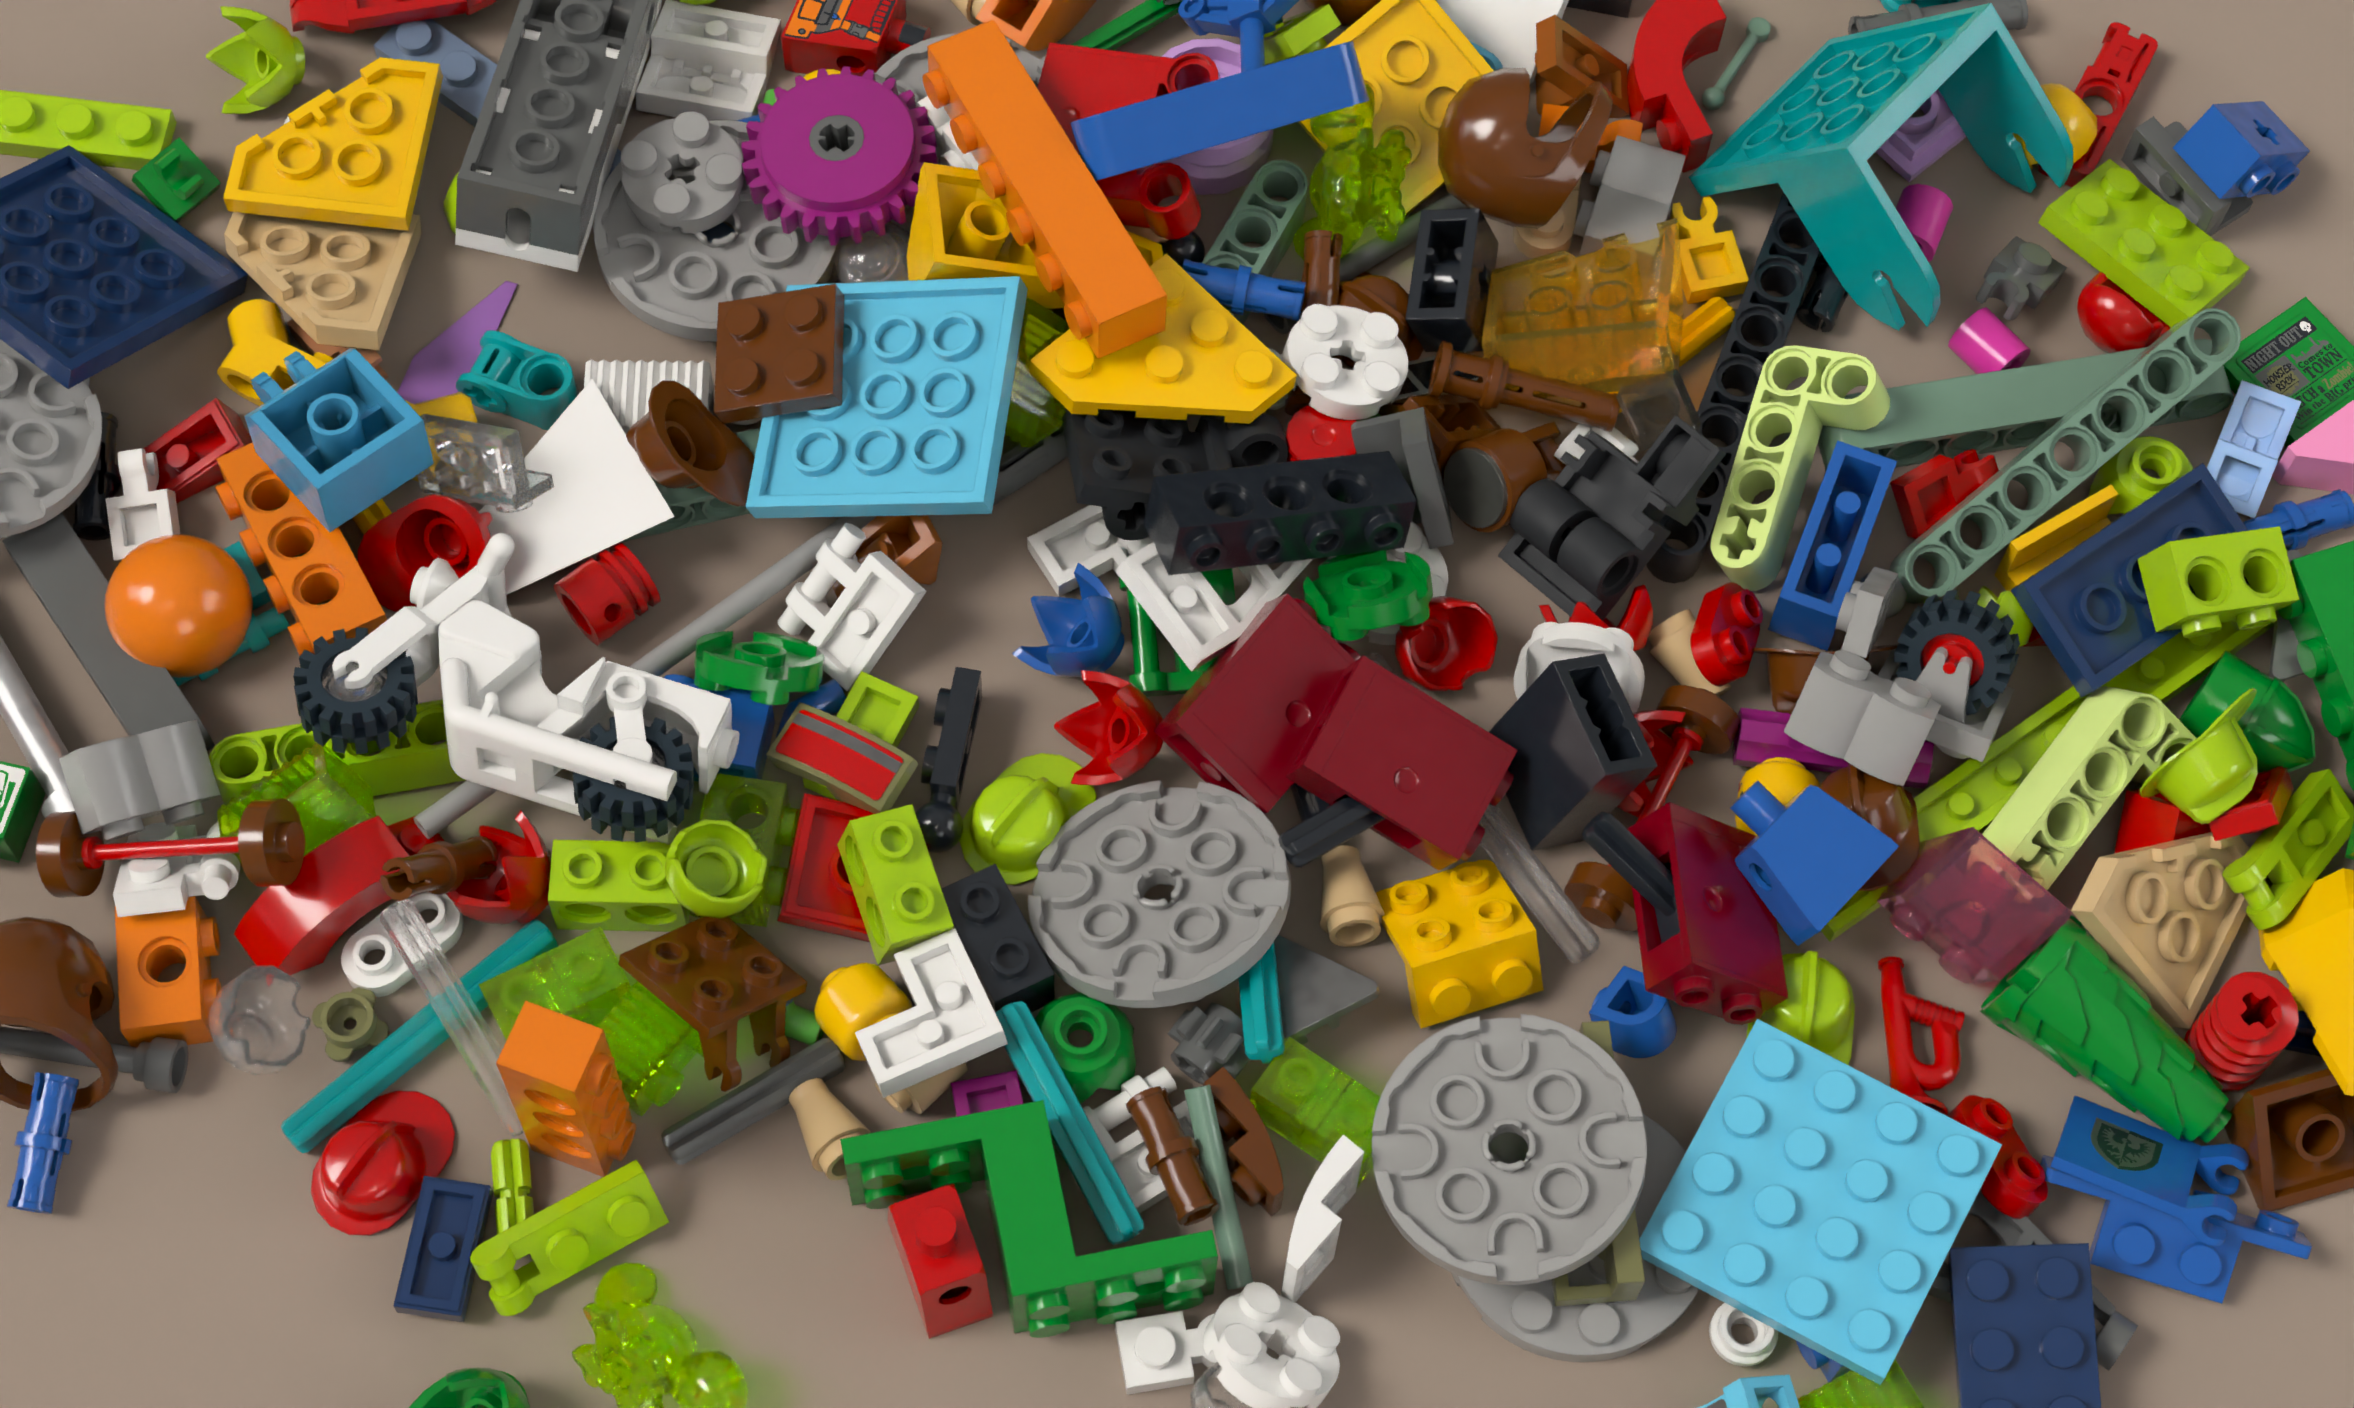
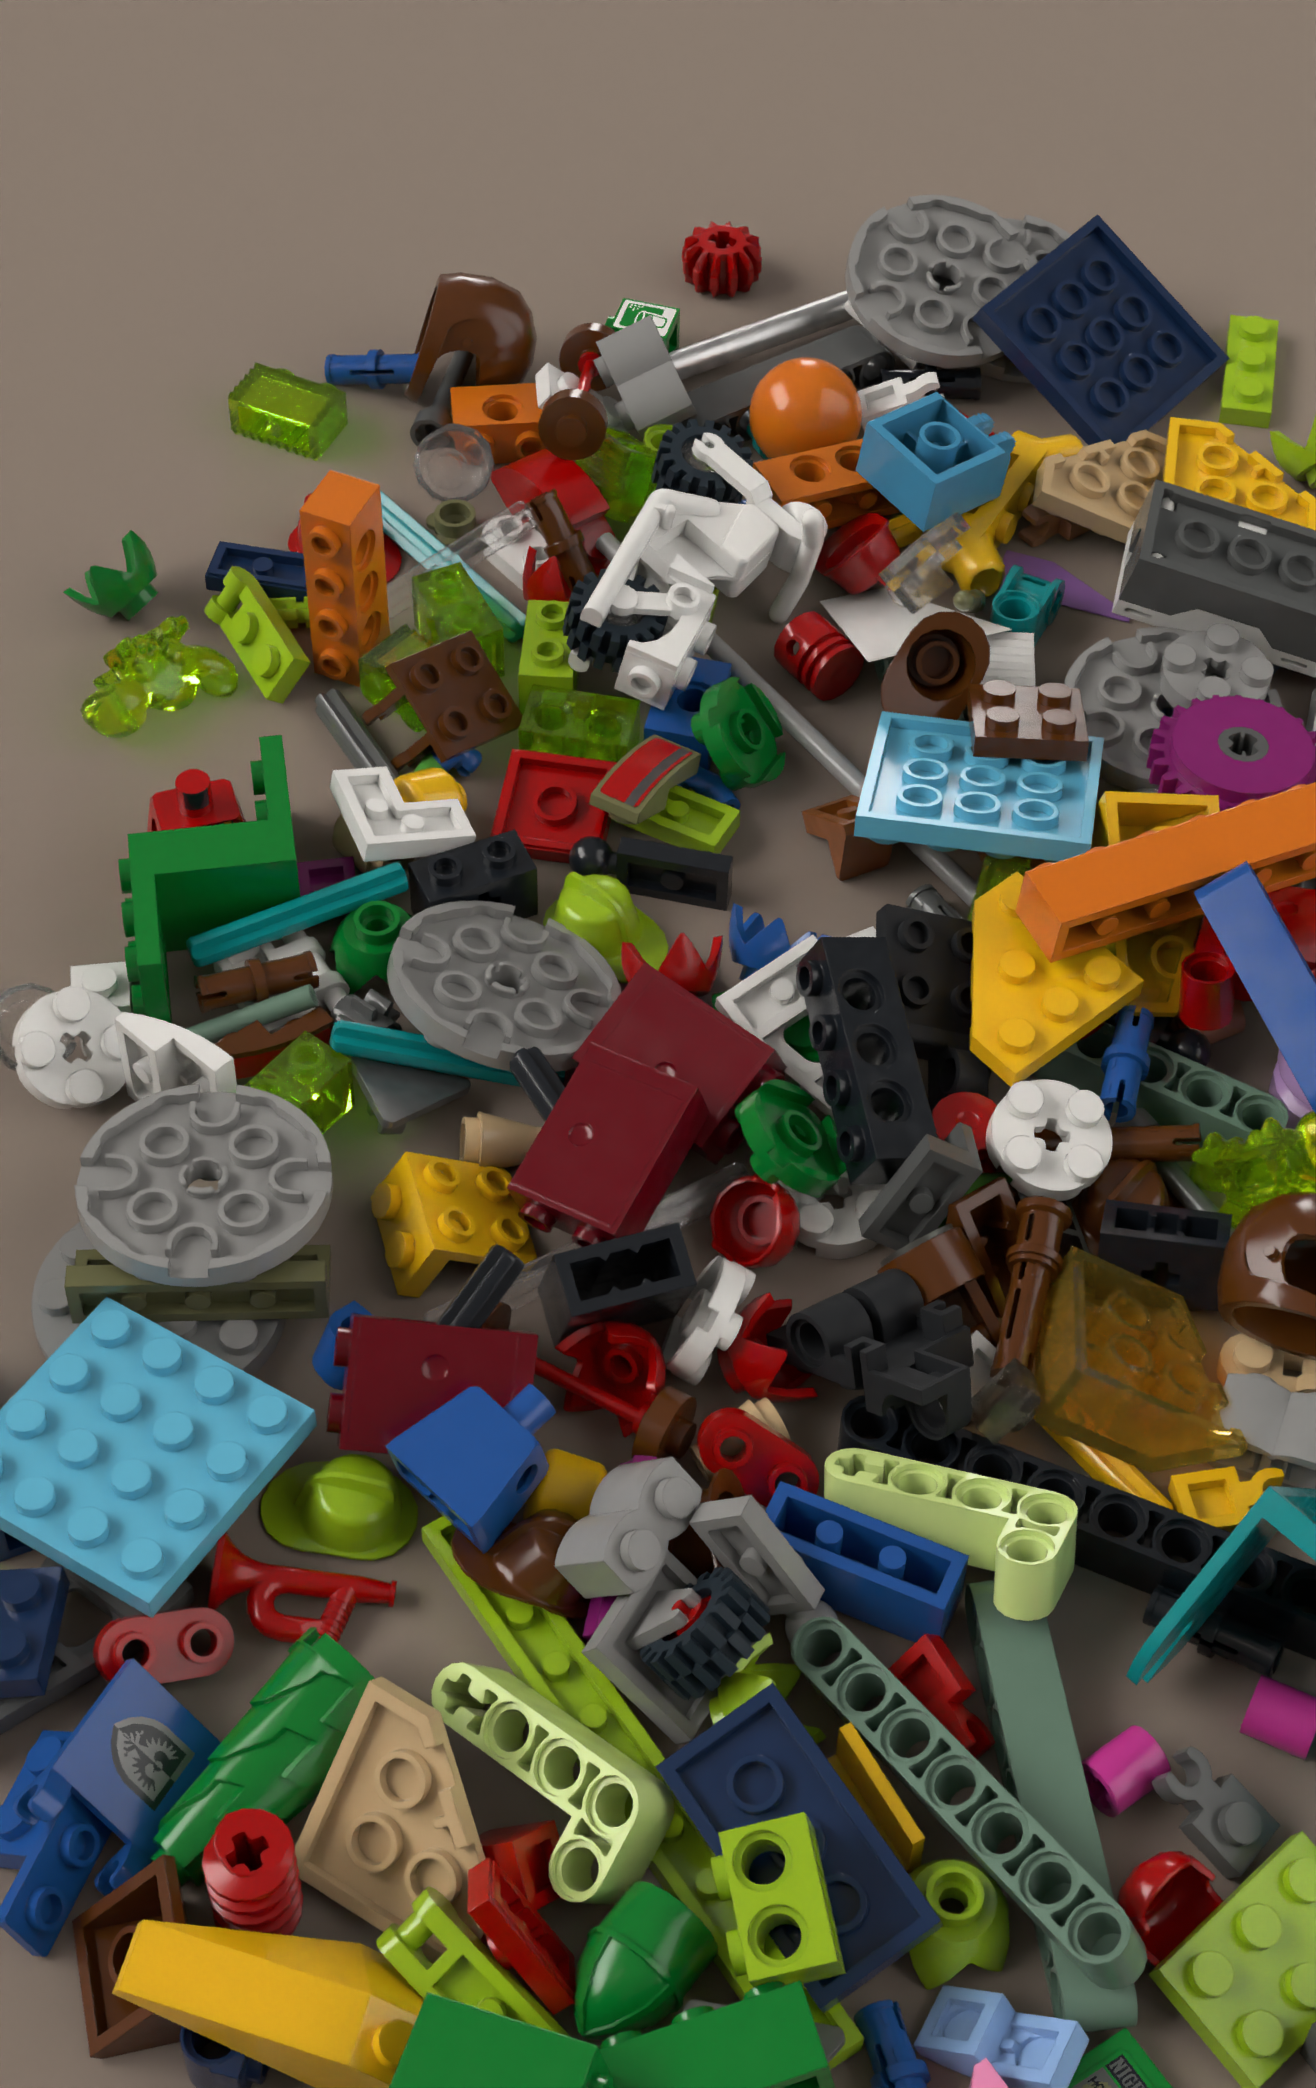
camera: 95 degrees right, 15 degrees down
green tile [132,137,221,223] -> none
lime hair [665,819,767,919] -> none
white plate [778,523,927,691] -> none
tan cone [789,1078,871,1180] -> none
lime brick [837,804,954,966] -> none
clear pink slope [1877,827,2073,984] -> none
lime piece [2139,688,2258,824] -> none
none -> clear neon green brick [228,362,348,461]
none -> olive piece [953,589,986,614]

